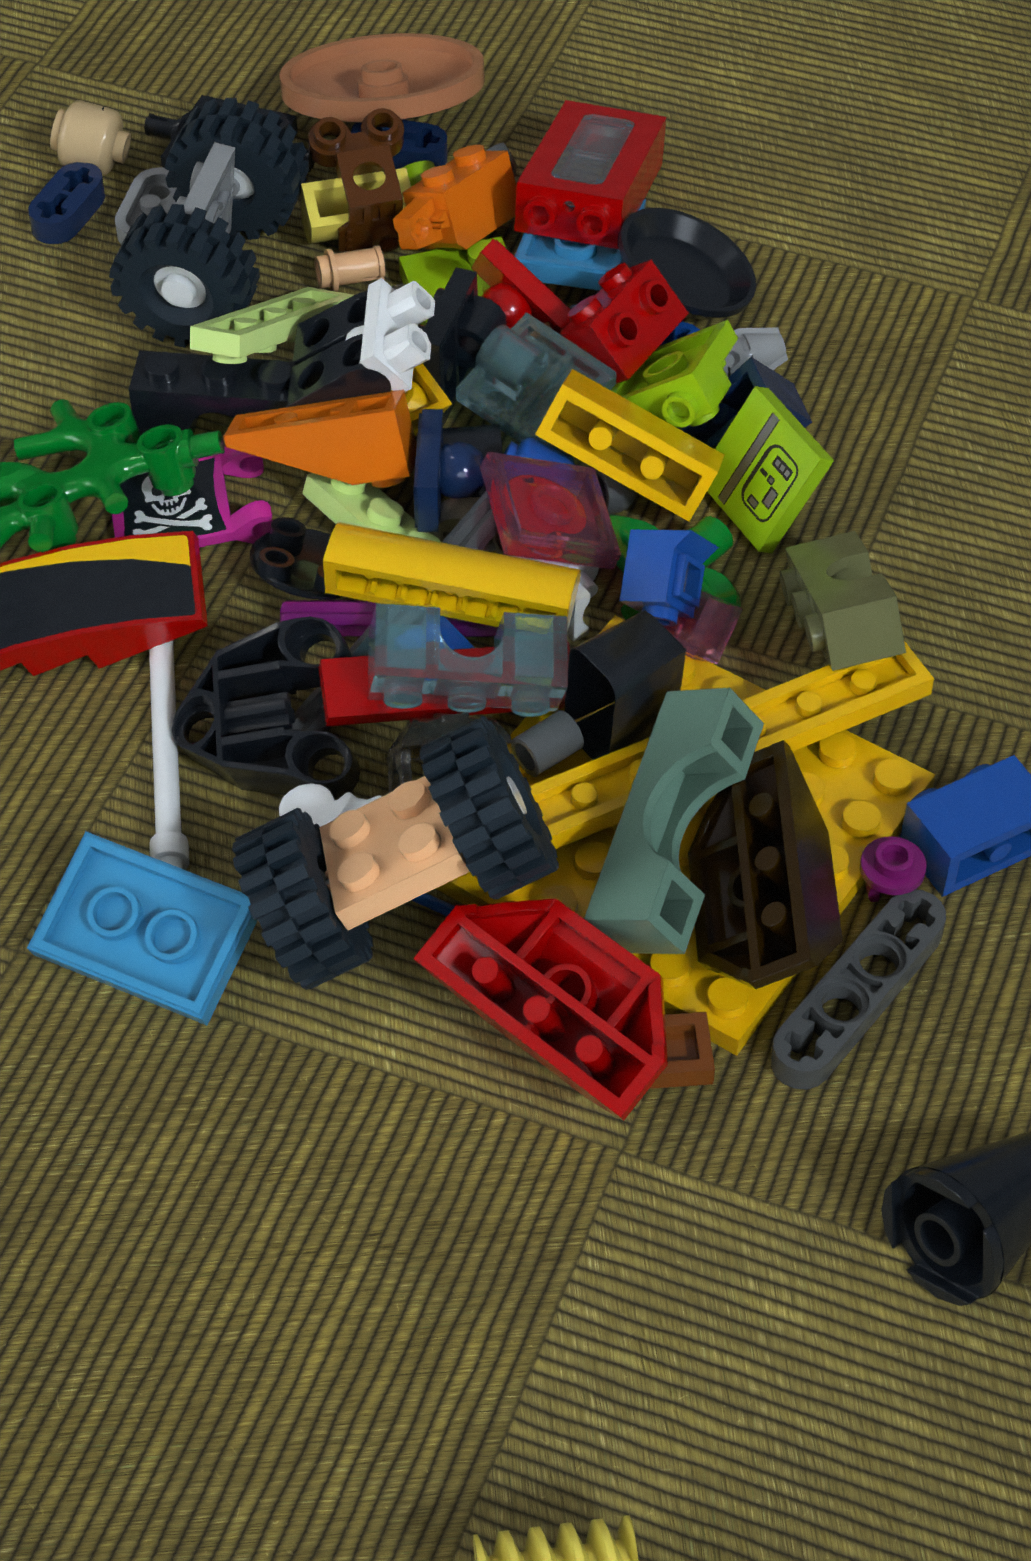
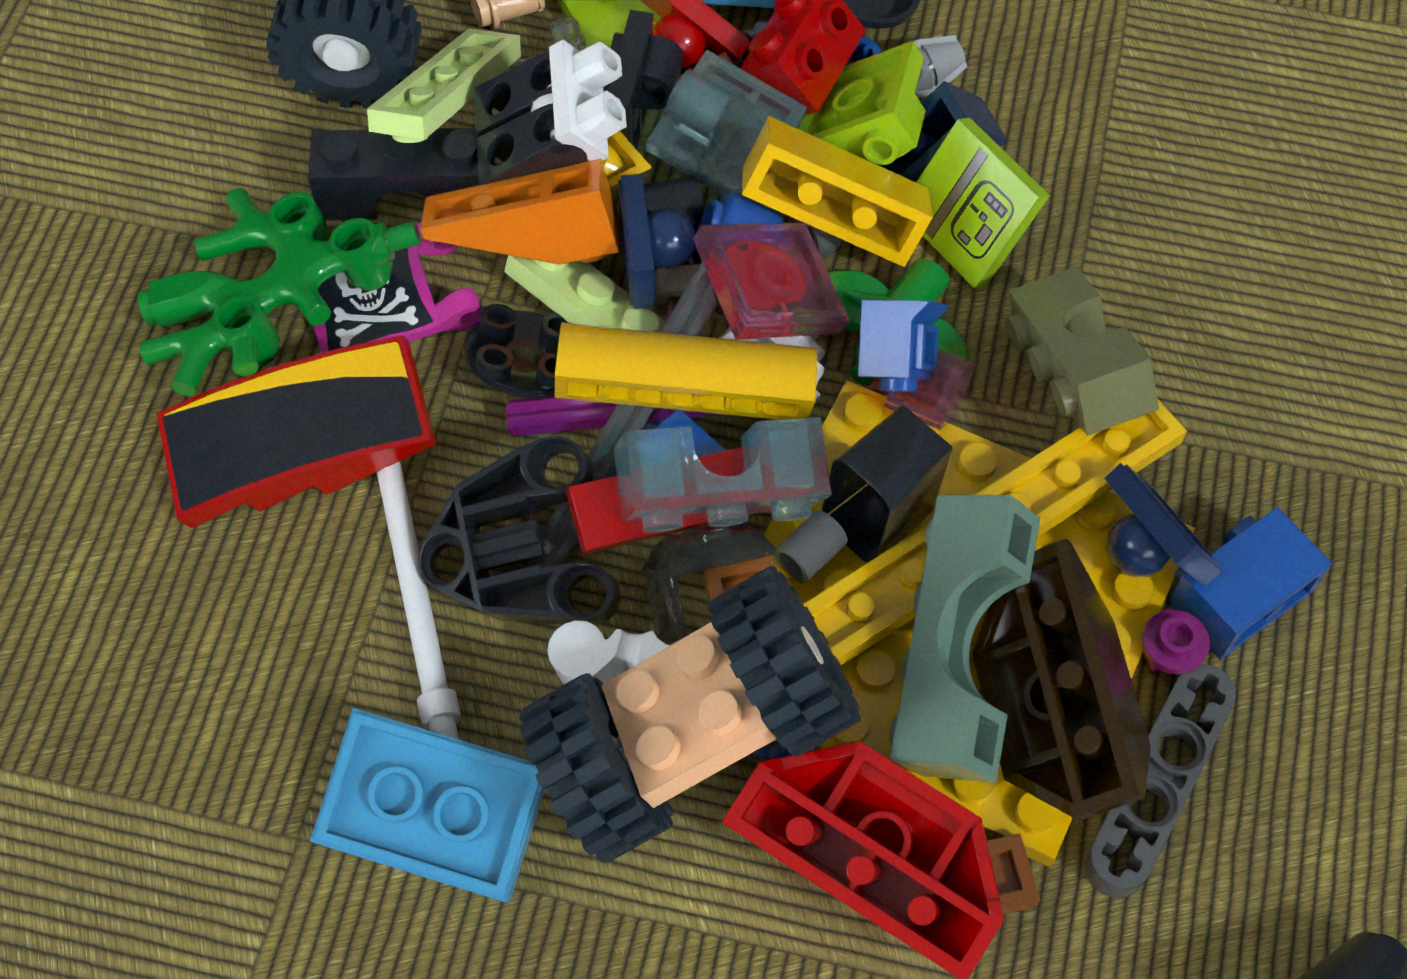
camera: 10 degrees left, 10 degrees up
none -> dark blue tile [1104,463,1222,587]

